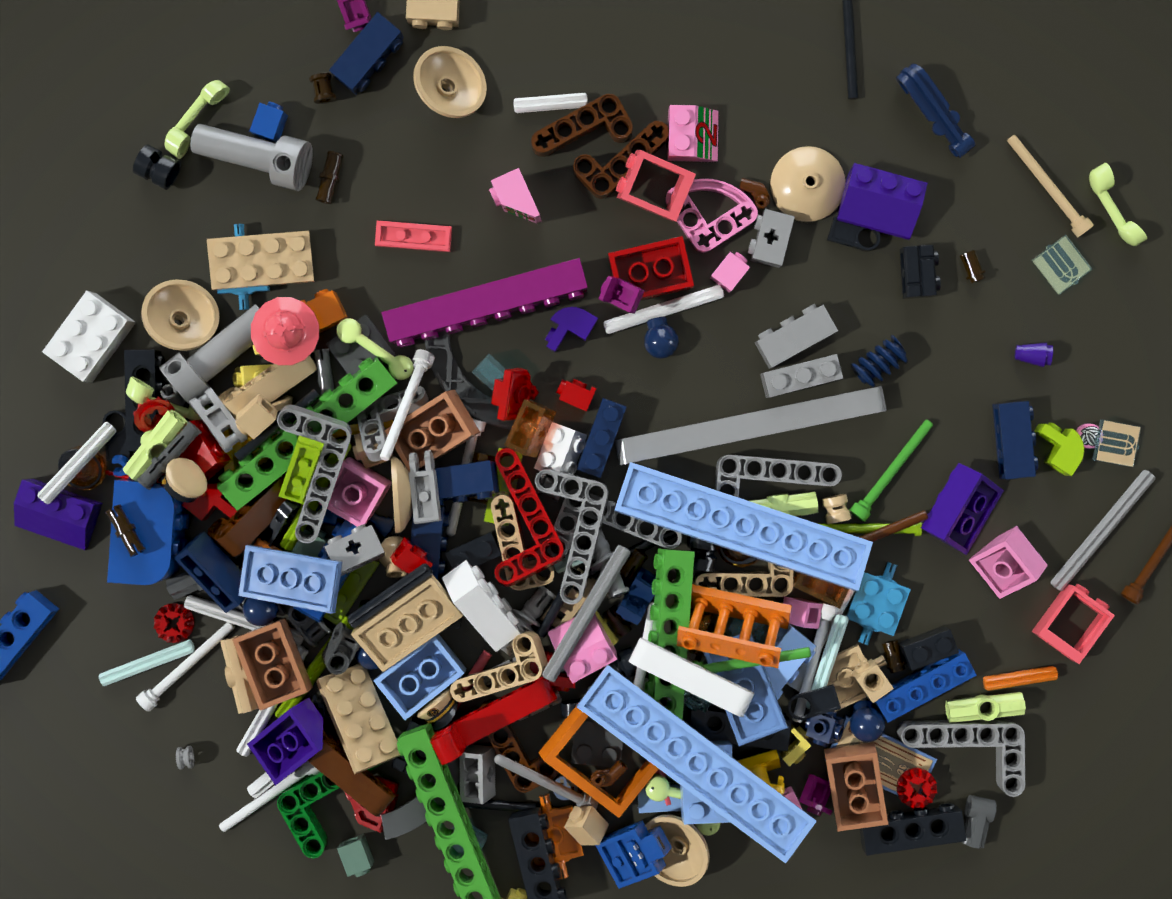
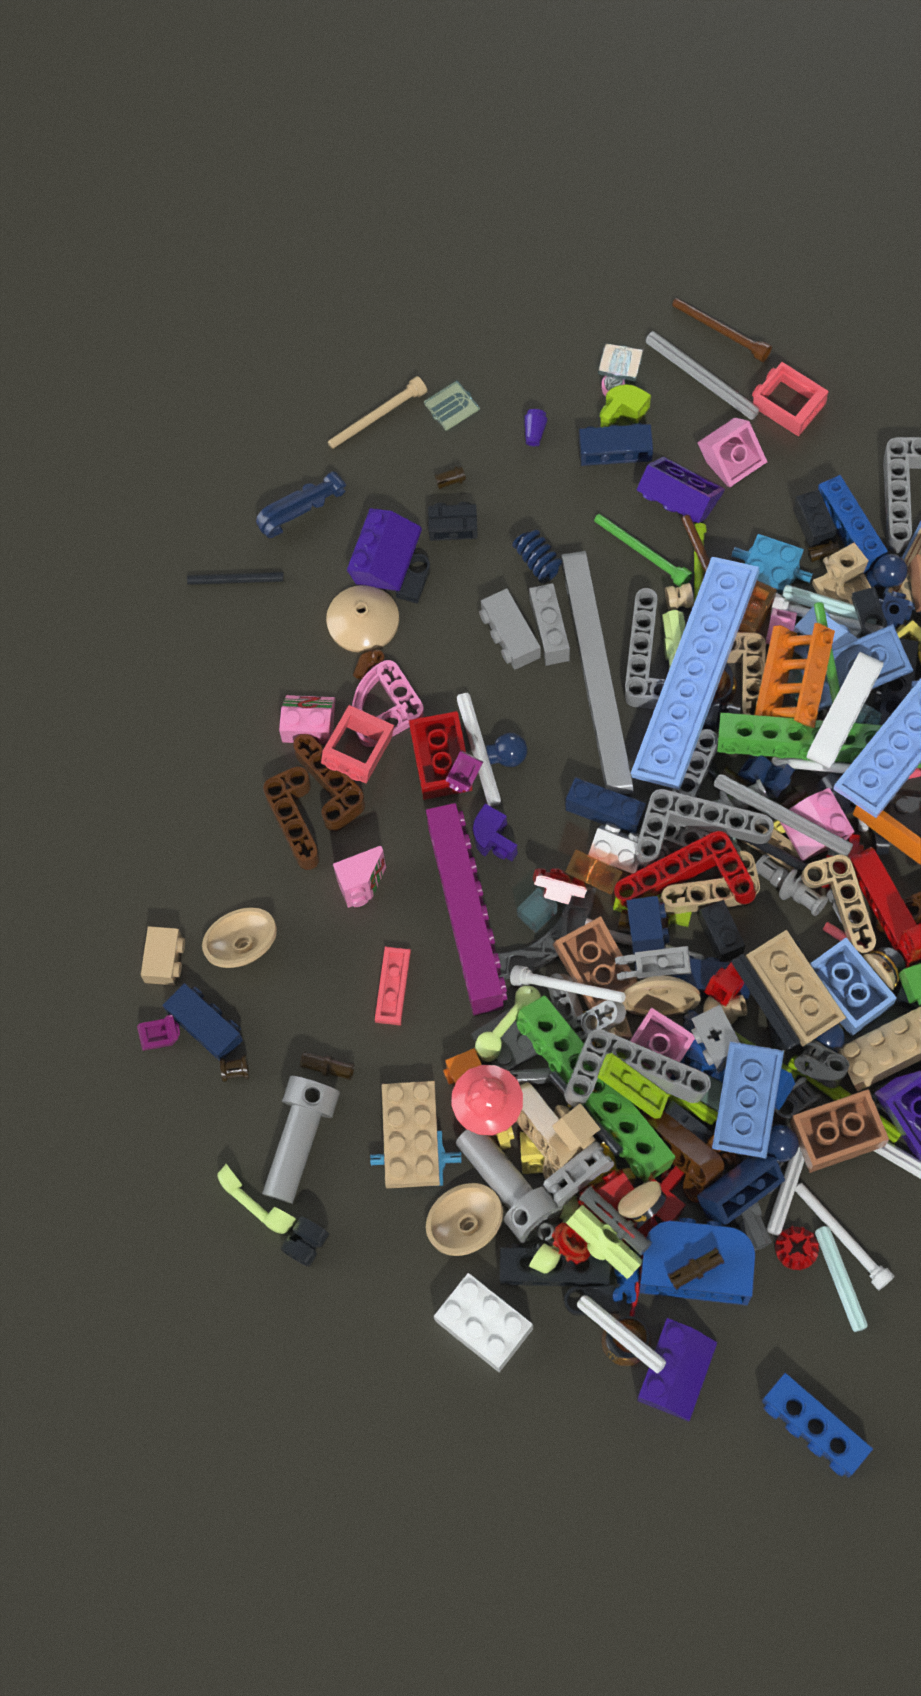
camera: 85 degrees left, 20 degrees down
tan piece [220,635,259,714] -> none
blue brick [250,102,288,143] -> none
white brick [442,560,520,652] -> none
white axle [514,93,588,113] -> none
red brick [556,379,597,412] -> none
bright pink brick [710,252,750,293] -> none
light grey brick [748,209,795,268] -> none
yellowish green piece [945,692,1026,723] -> none
orange axle [983,666,1058,691] -> none
yellowish green piece [1089,163,1147,246] -> none

